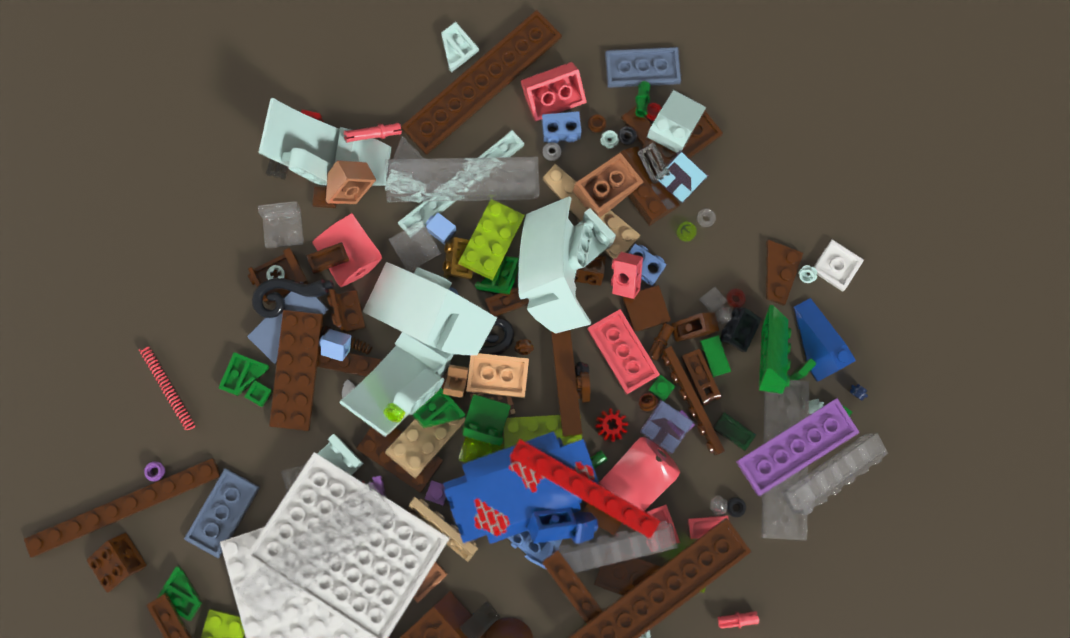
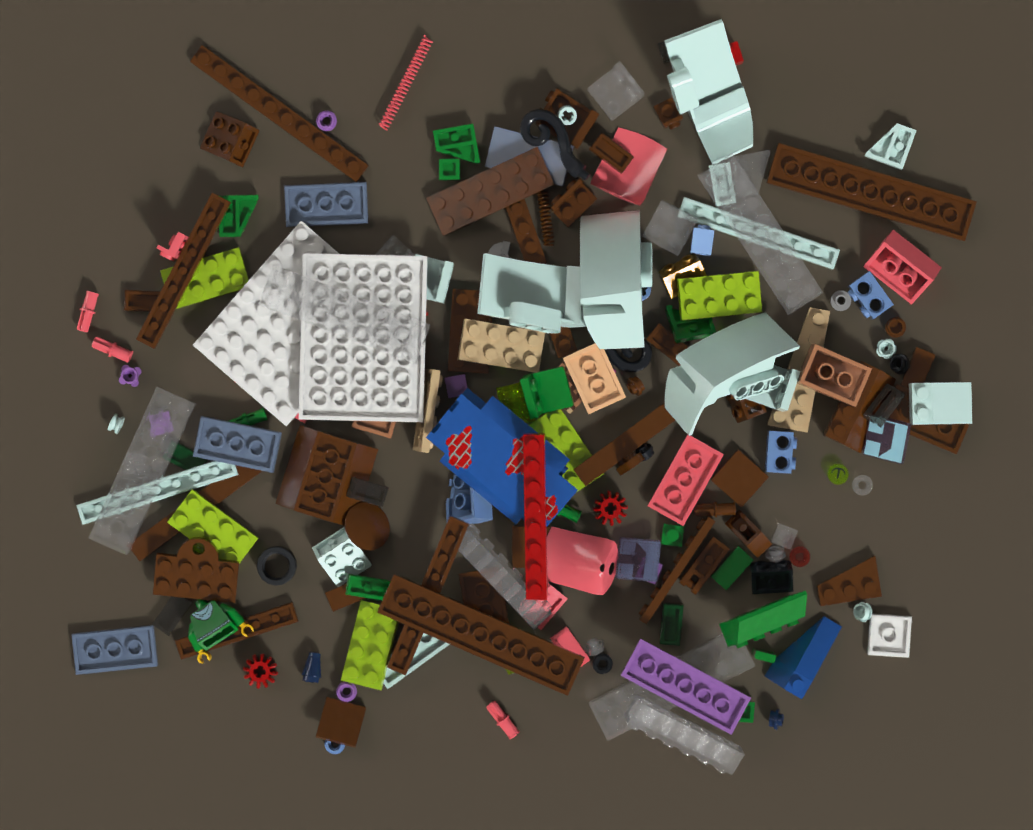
camera: 65 degrees right, 10 degrees up
light blue brick [319,329,351,361] -> none
nougat slope [326,160,376,204] -> none
coral pin [344,123,401,143] -> none
medium lavender plate [370,476,386,496] -> none
clear neon green tile [384,403,405,422] -> none
green wing [411,388,466,428] -> none
medium nougat bracket [443,365,468,398] -> none
blue brick [527,507,577,544] -> none
blue slope [571,512,598,544] -> none
sand blue tile [605,47,681,88] -> none
coral brick [611,252,643,299] -> none
green pin [635,81,651,118] -> none
reddish brown plate [639,393,658,411] -> none
red plate [645,103,662,121] -> none
light aqua plate [805,399,824,414] -> none

